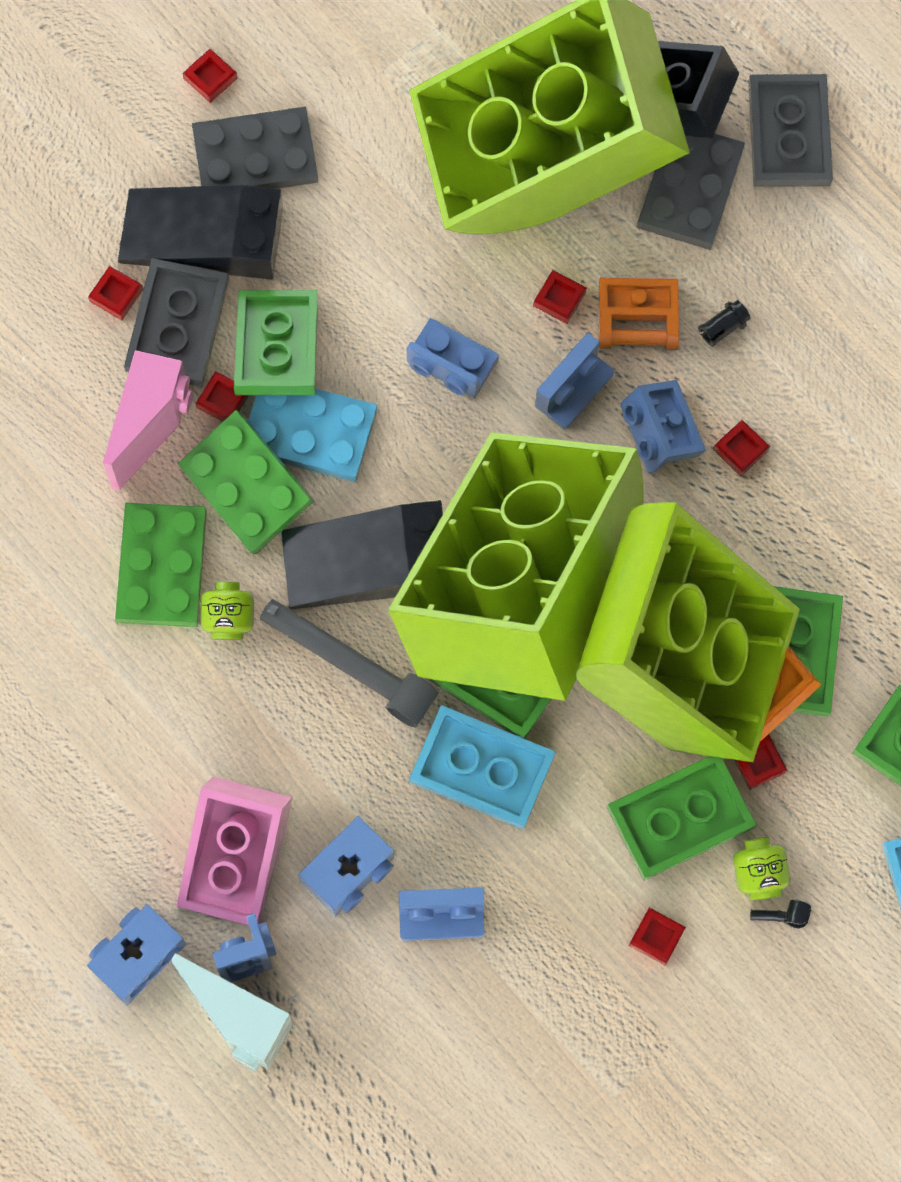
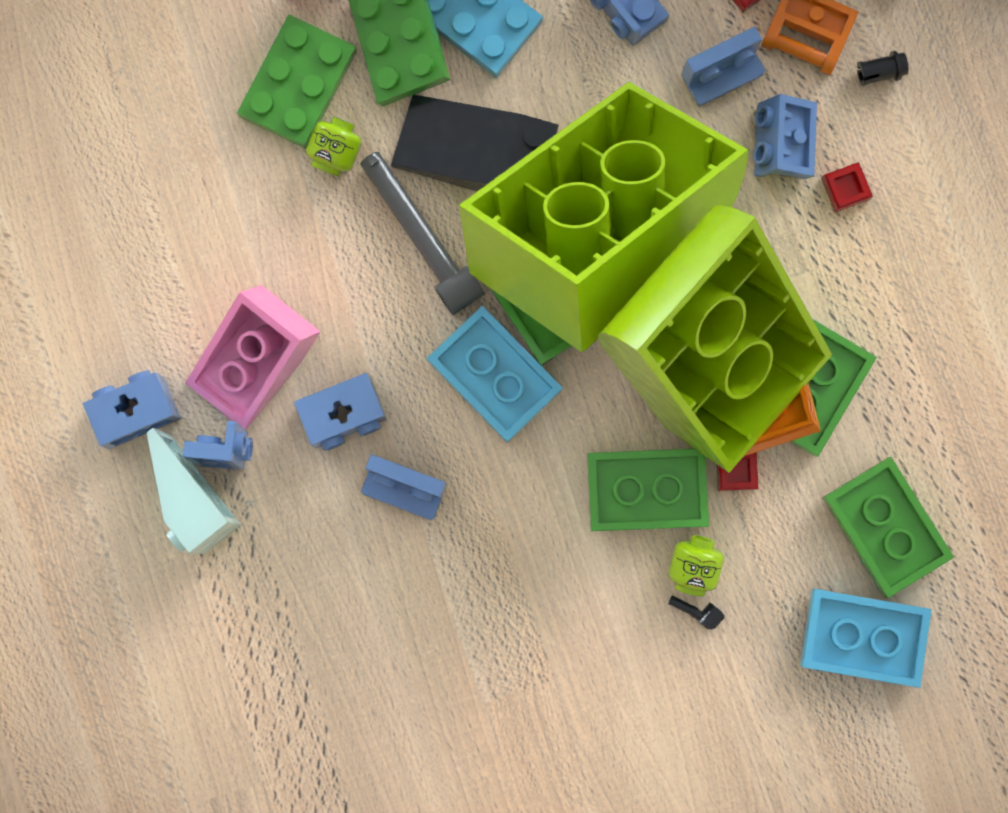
camera: 25 degrees right, 10 degrees up
red tile [628,907,686,966] -> none

